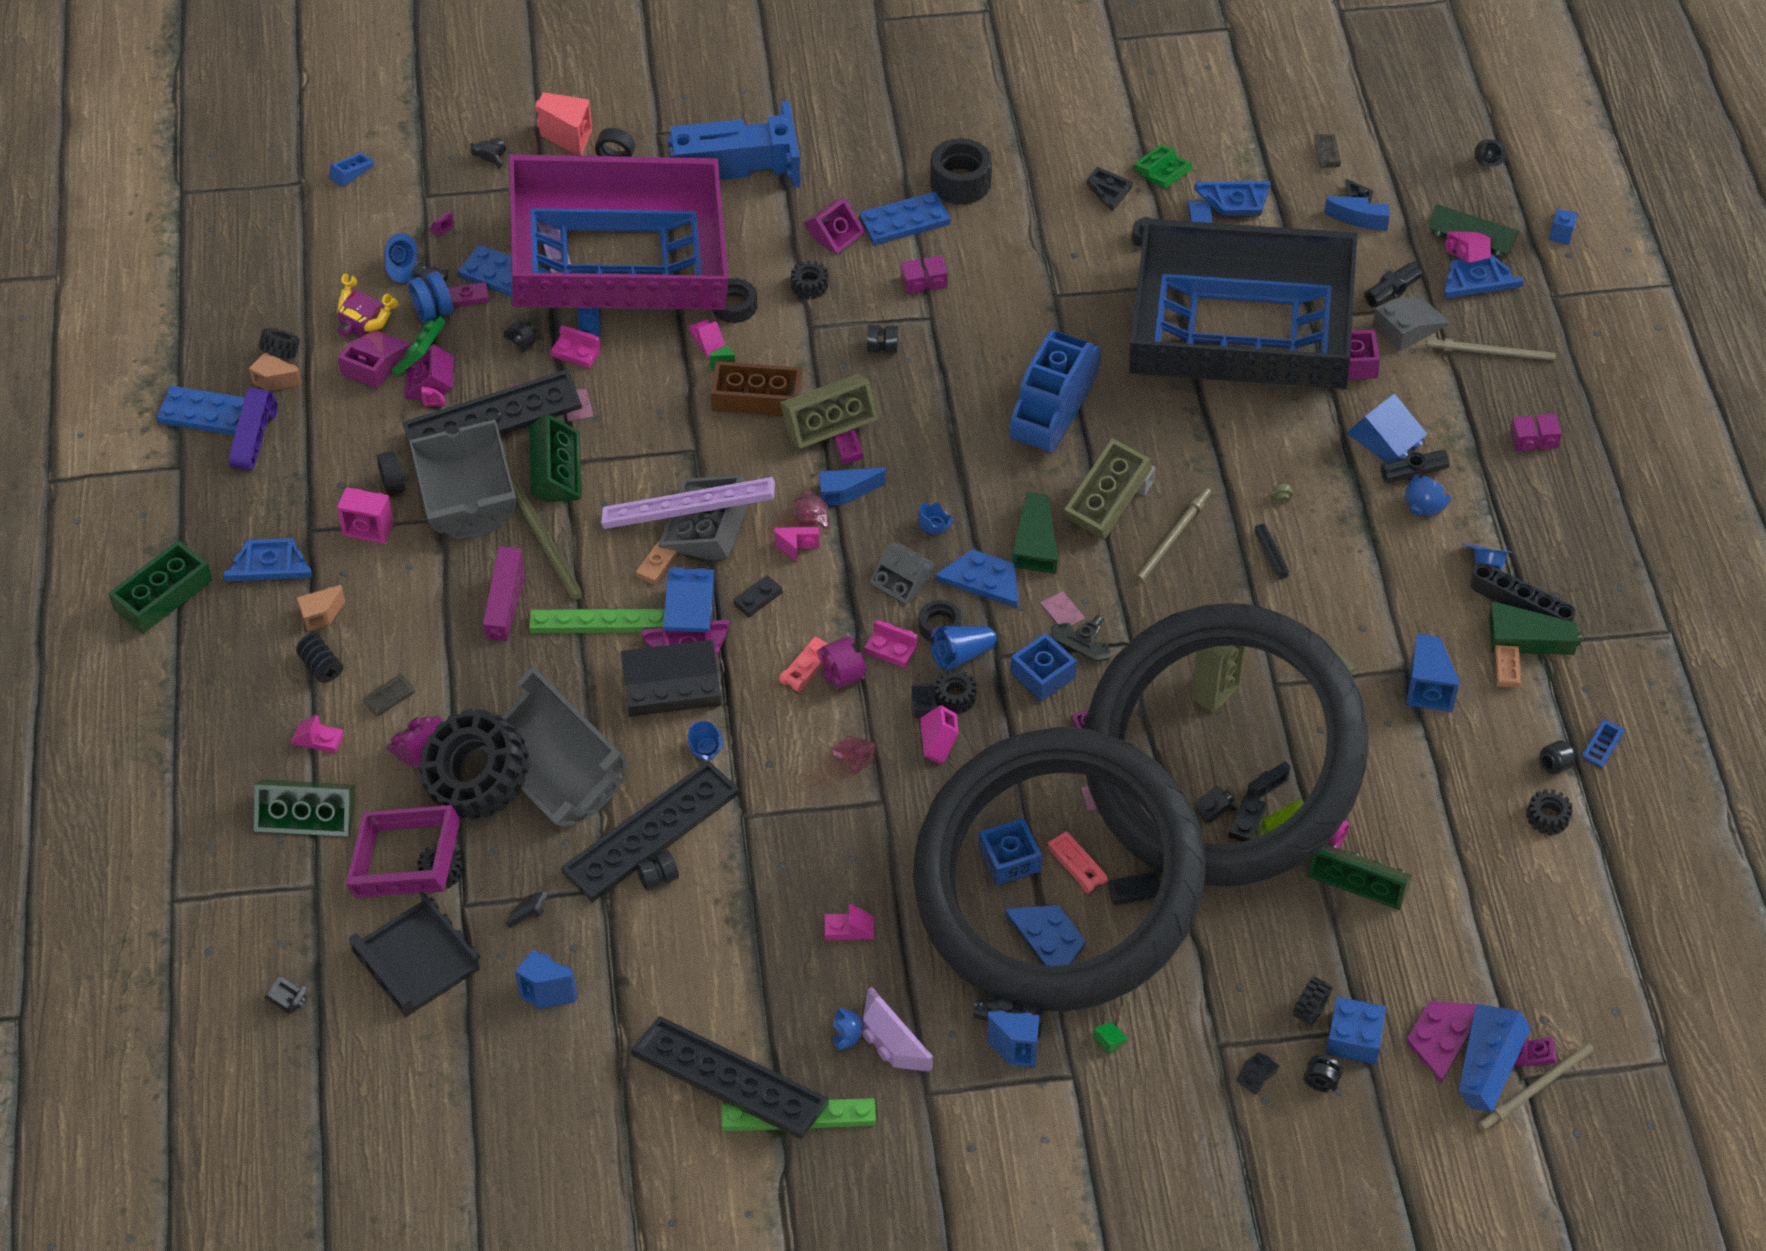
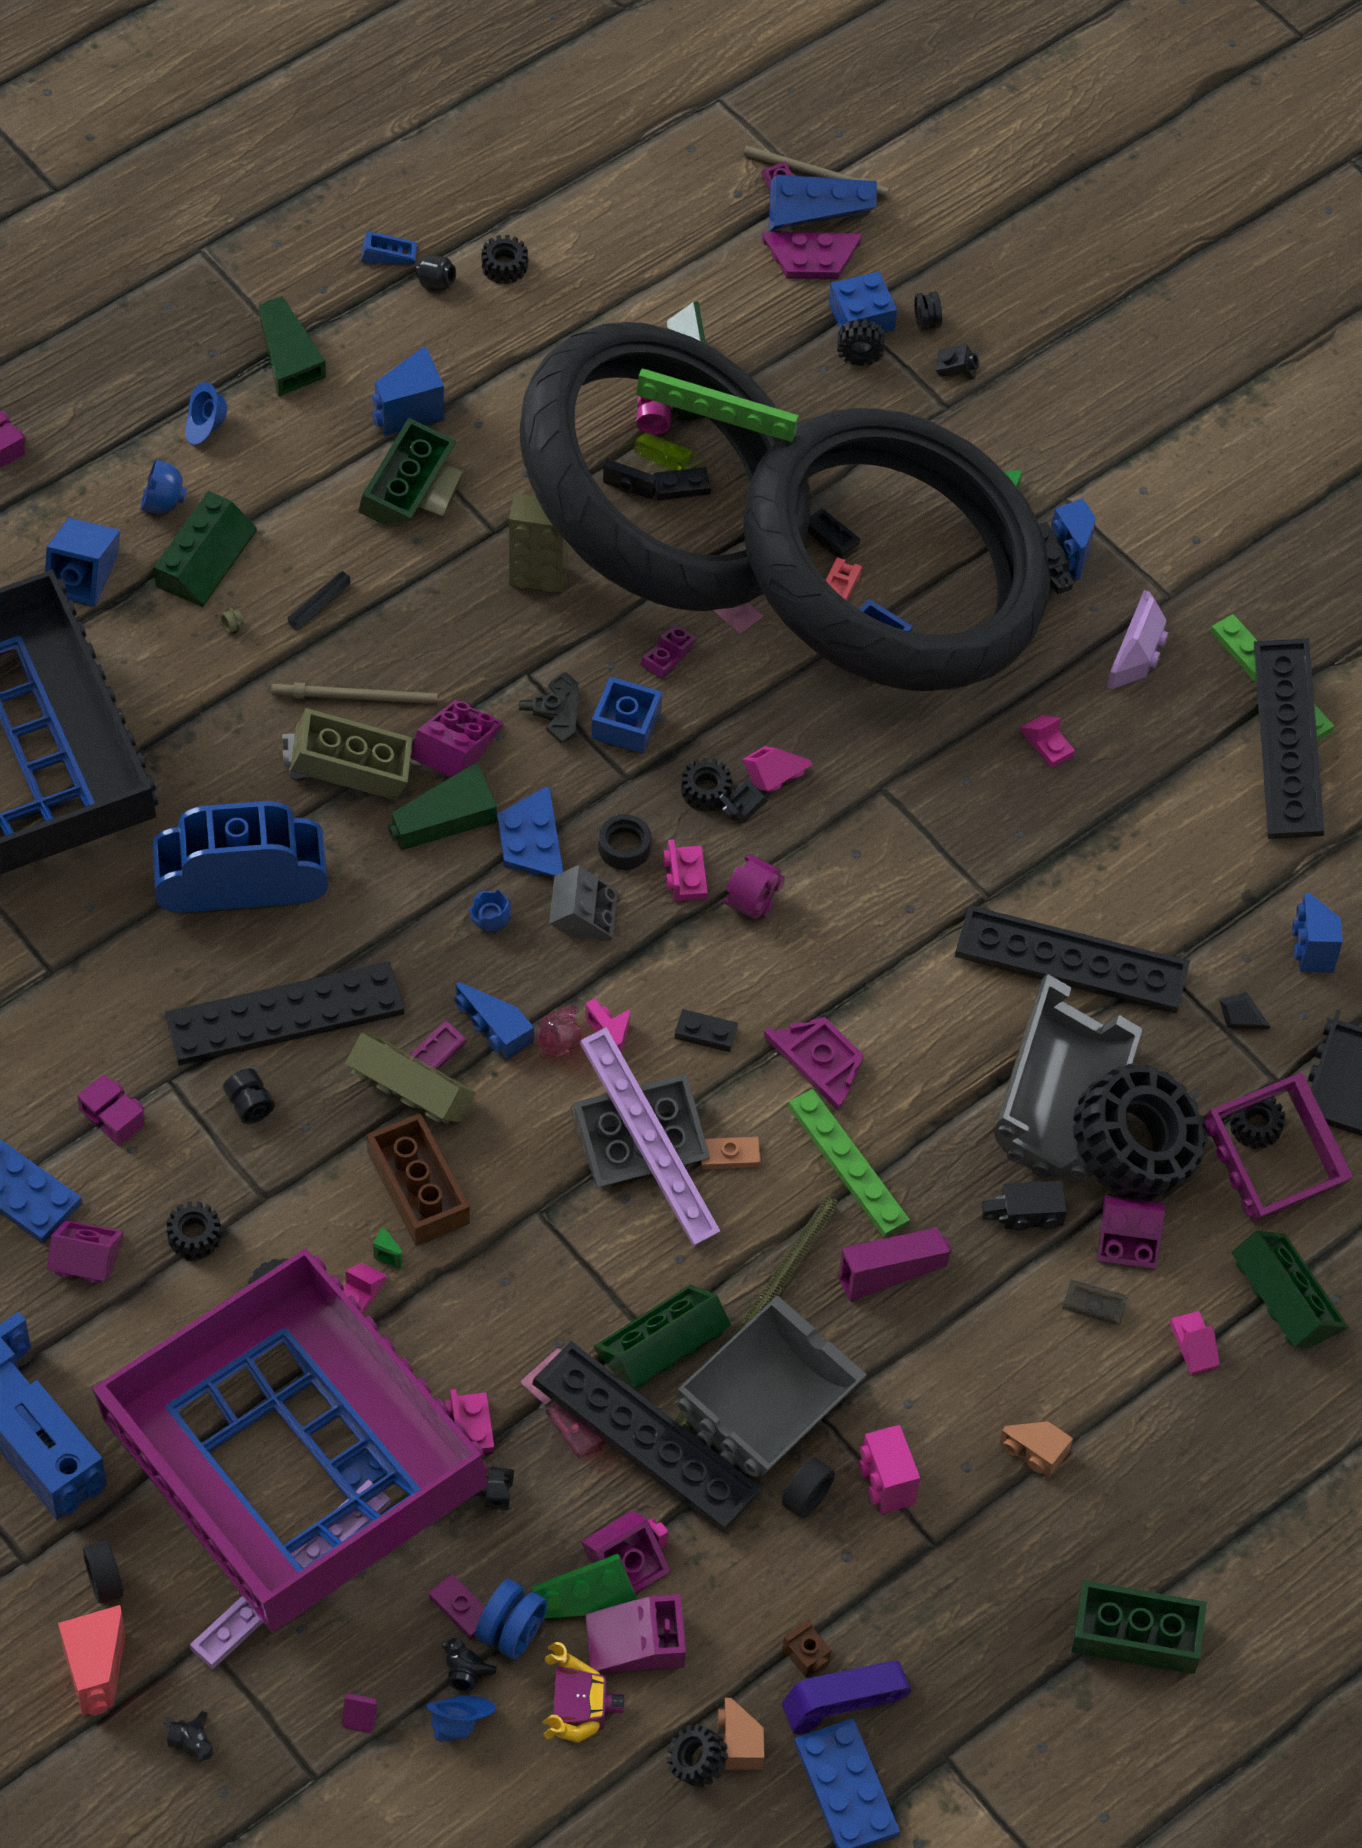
camera: 125 degrees left, 5 degrees up
blue wing [223,538,312,581] -> none
black piece [296,632,344,683] -> none
blue plate [457,244,551,297] -> none
black slope [620,640,721,717] -> none
black wheel [635,850,679,892] -> none
blue slope [664,568,714,632] -> none
blue hair [687,721,723,761] -> none
coral plate [779,637,829,692] -> none
blue hair [831,1008,863,1050] -> none
clear pink slope [832,736,875,774] -> none
blue cone [930,626,997,672] -> none
blue wing [1005,905,1086,966] -> none
clear pink sticker [1041,591,1085,626] -> none
black bracket [1195,786,1237,823] -> none
black piece [1380,450,1450,483] -> none
black beam [1470,563,1576,622] -> none
nougat plate [1494,645,1521,688] -> none
none -> dark green slope [154,491,257,607]
none -> black plate [165,961,404,1066]
none -> dark green slope [358,418,456,524]
none -> magenta slope [410,700,503,777]
none -> bright green plate [636,368,799,442]
none -> reddish brown brick [782,1620,832,1678]
none -> black hinge [981,1180,1067,1231]

